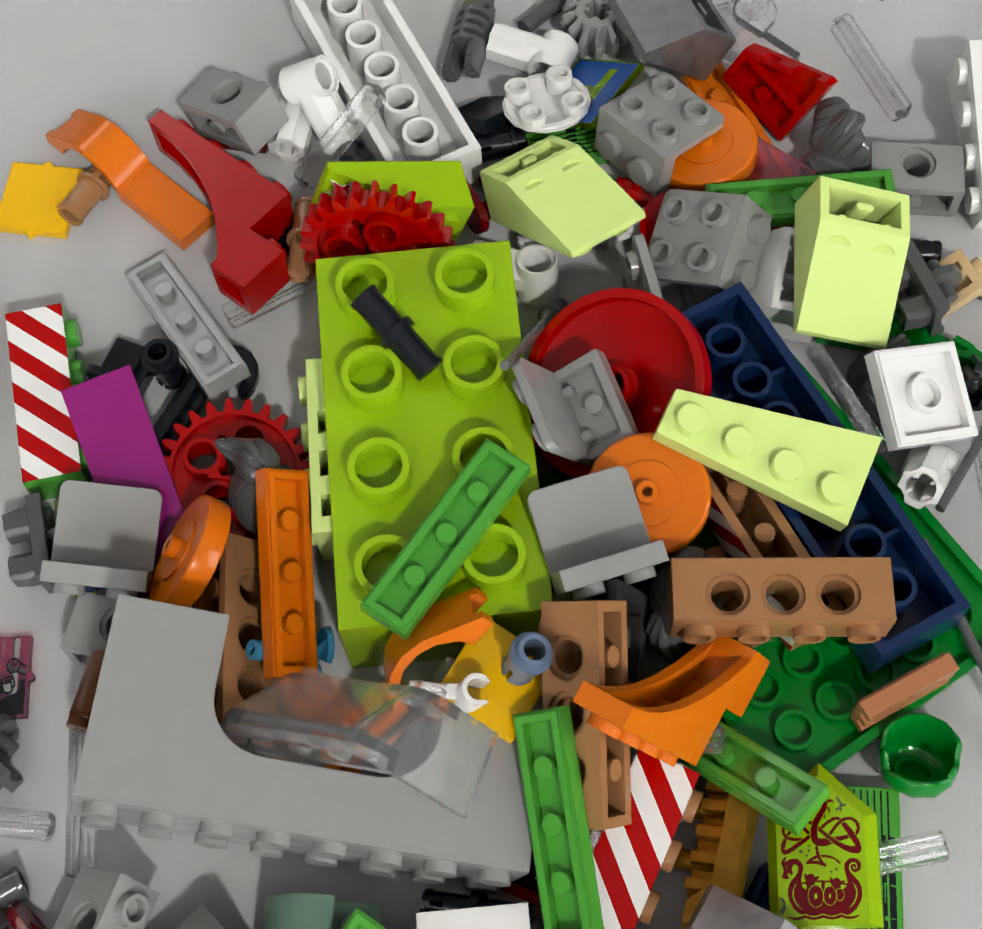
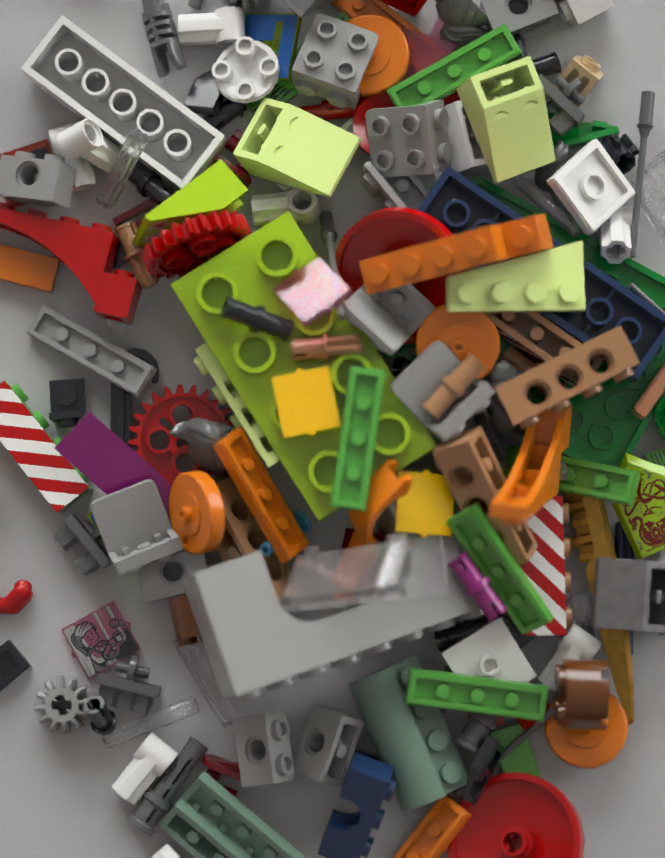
camera: 25 degrees left, 20 degrees up
black pin [141,338,187,390] -> none
white hand [408,673,490,713] -> none
sand blue pin [501,631,553,686] -> none
none -> yellow piece [271,366,341,438]
none -> clear pink piece [273,257,353,327]
none -> medium nougat axle [292,334,363,361]
none -> orange arch [359,214,554,295]
none -> medium nougat pin [422,353,486,420]
none -> magenta pin [448,551,507,622]

